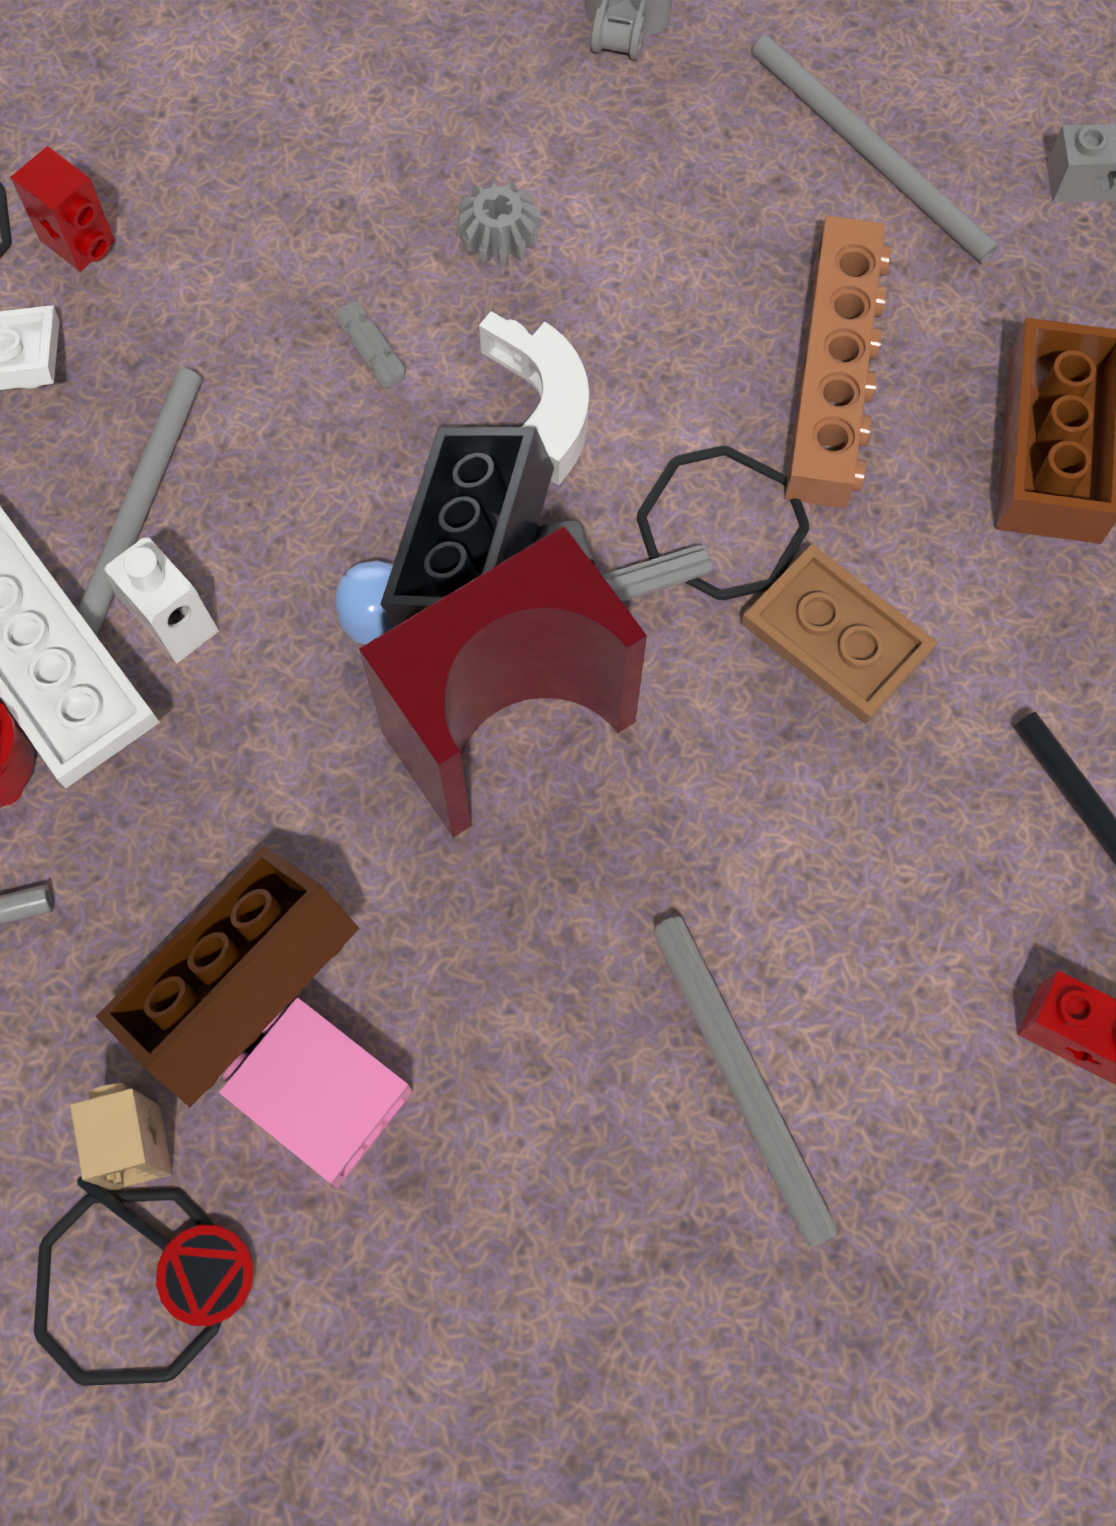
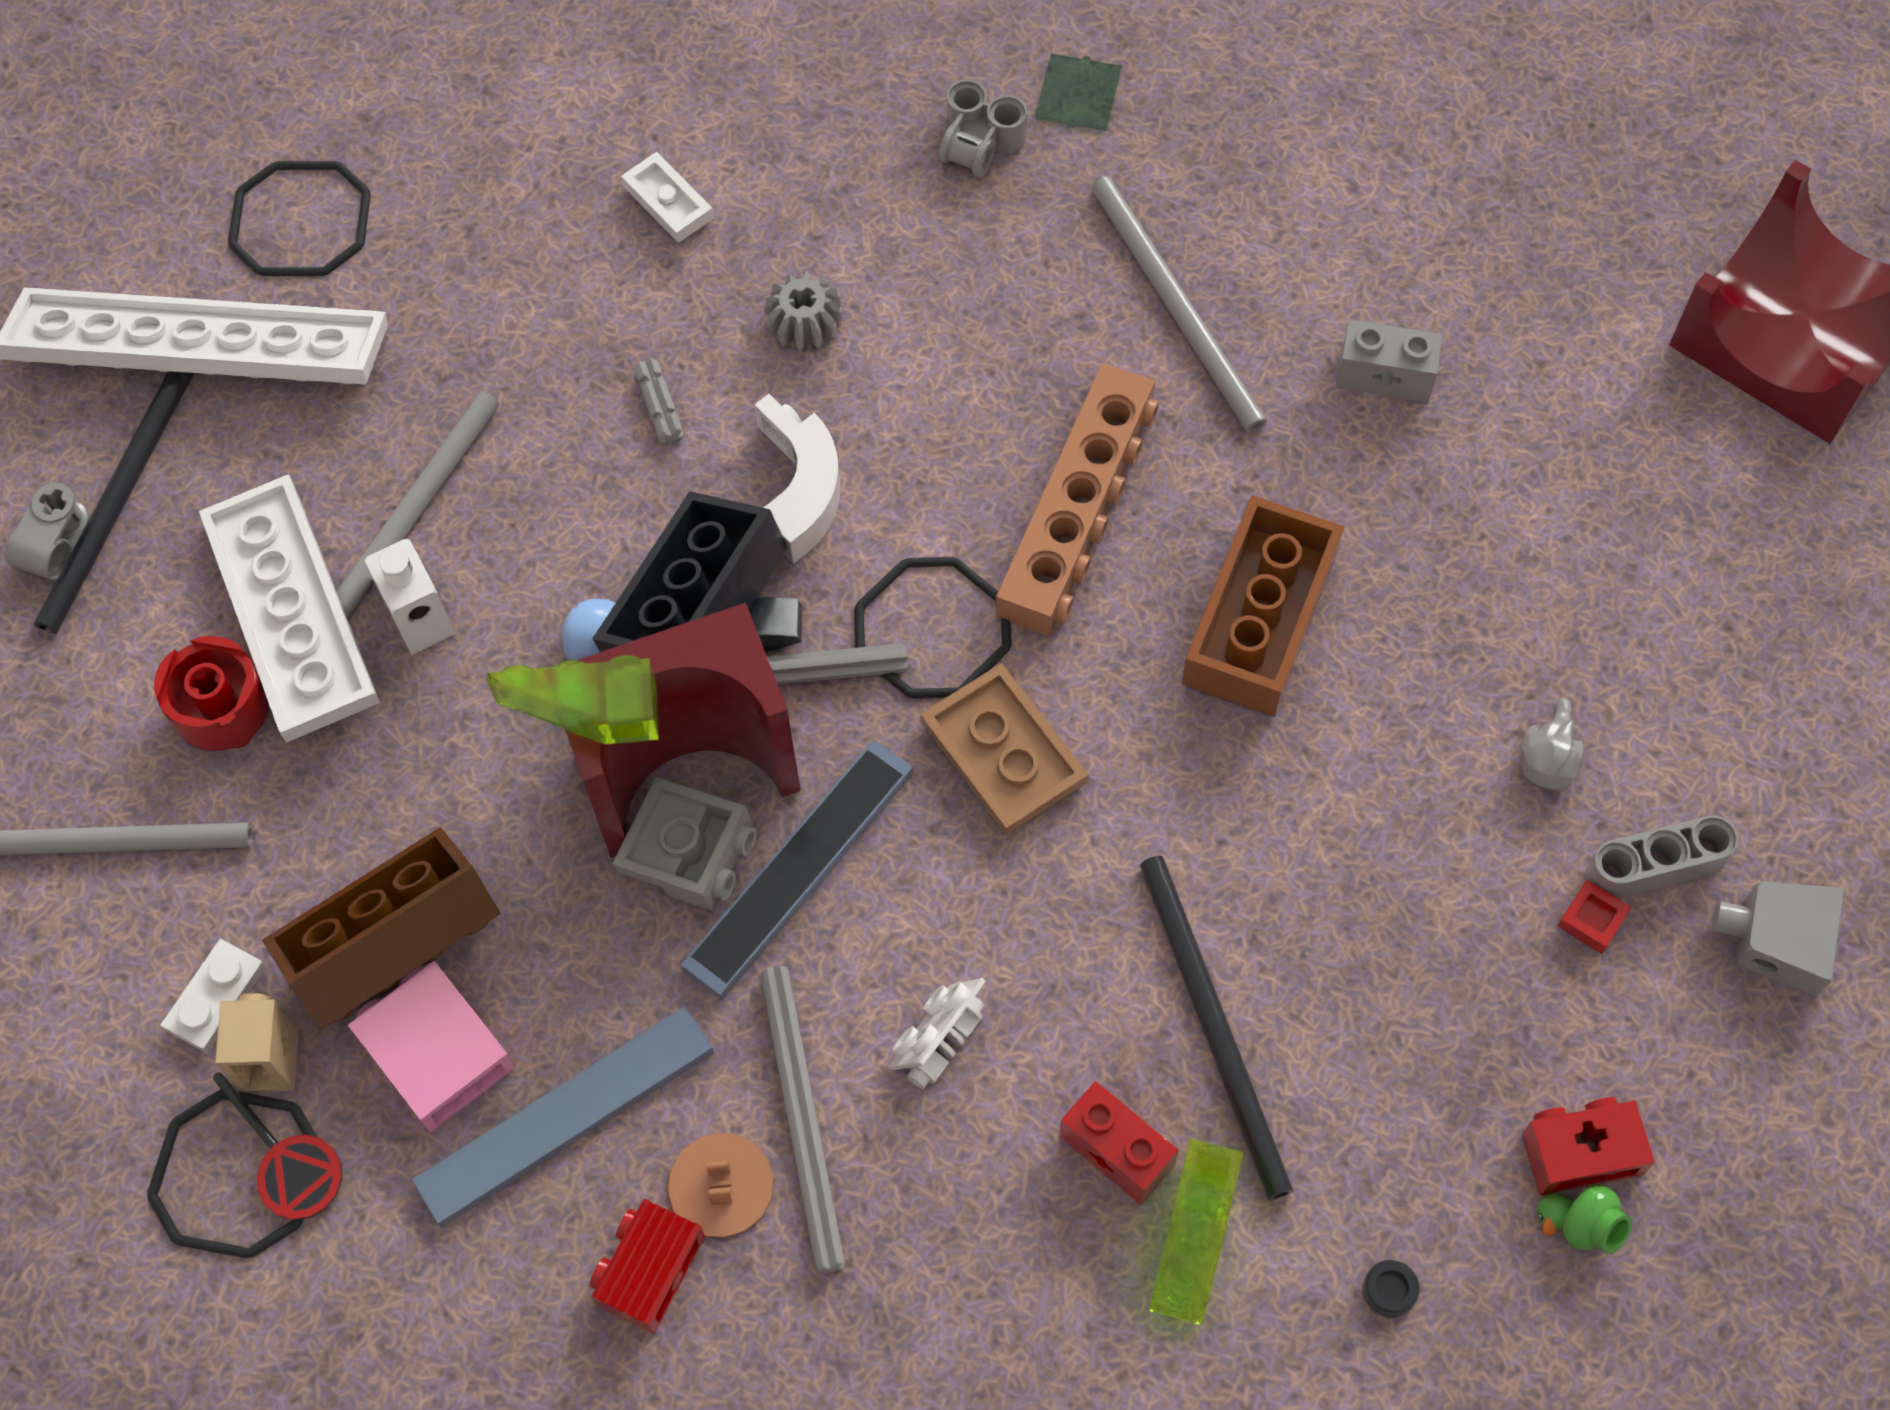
camera: 15 degrees right, 5 degrees down
red brick [10,145,115,272] -> none
none -> white plate [160,938,267,1054]
none -> sand blue tile [412,1006,714,1228]
none -> clear neon green slope [487,655,659,744]
none -> red brick [589,1199,705,1334]
none -> light grey plate [612,777,757,911]
none -> white plate [621,152,714,243]
none -> nougat piece [667,1133,774,1238]
none -> black tile [681,739,913,1000]
none -> white hinge [888,978,986,1089]

